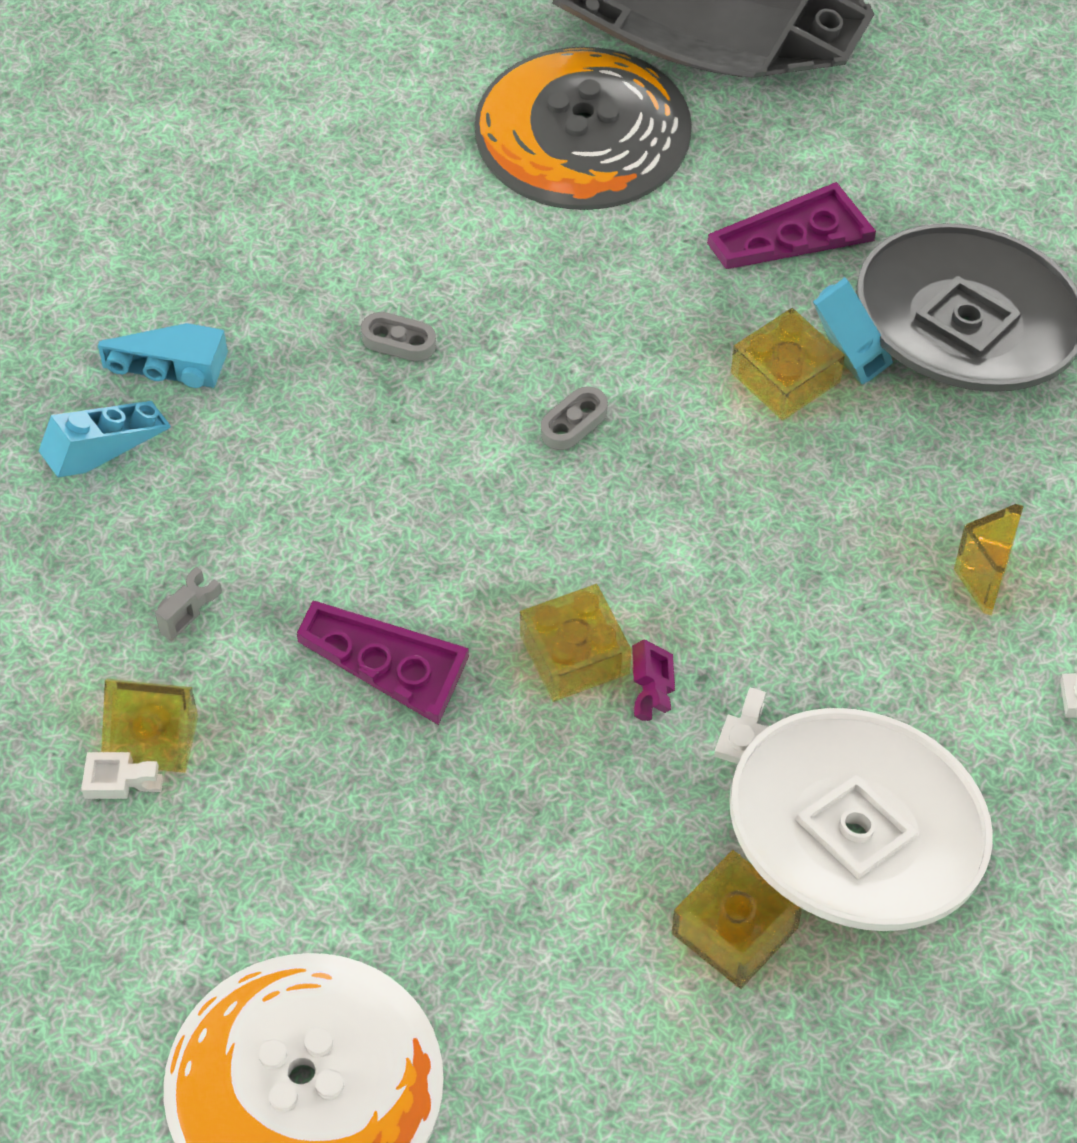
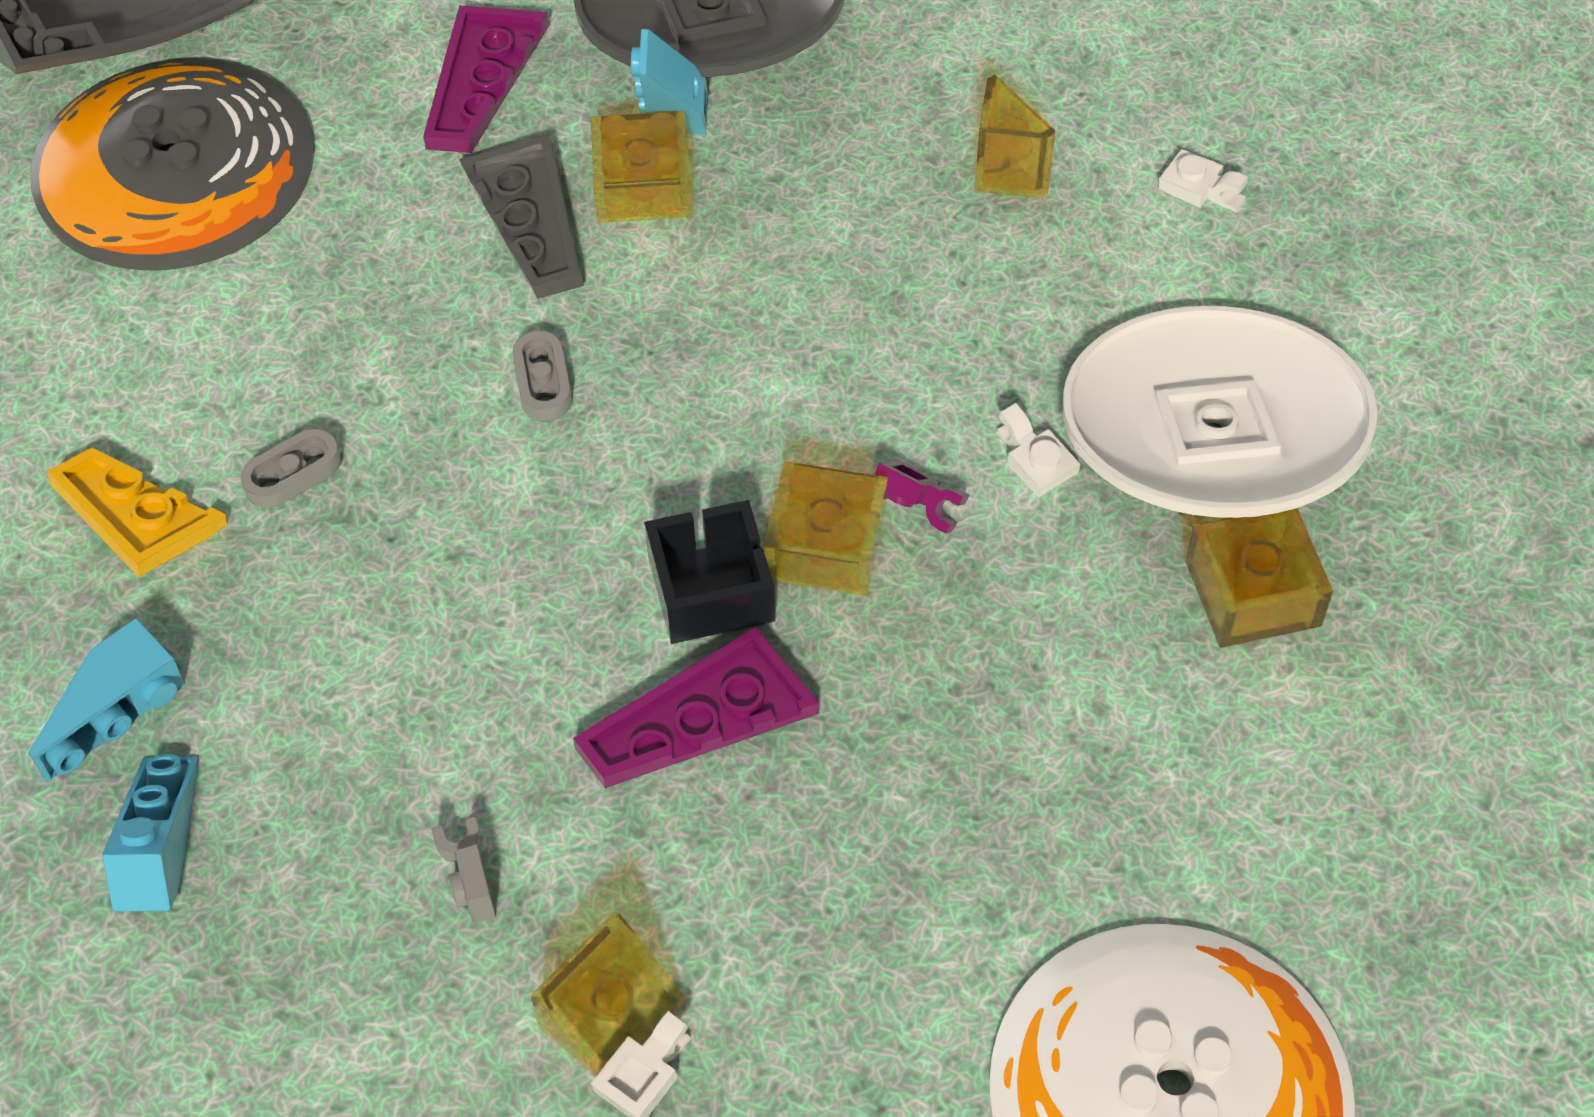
camera: 55 degrees left, 0 degrees up
none -> yellow wing [47,447,227,577]
none -> dark grey wing [459,134,584,299]
none -> black piece [644,500,775,644]

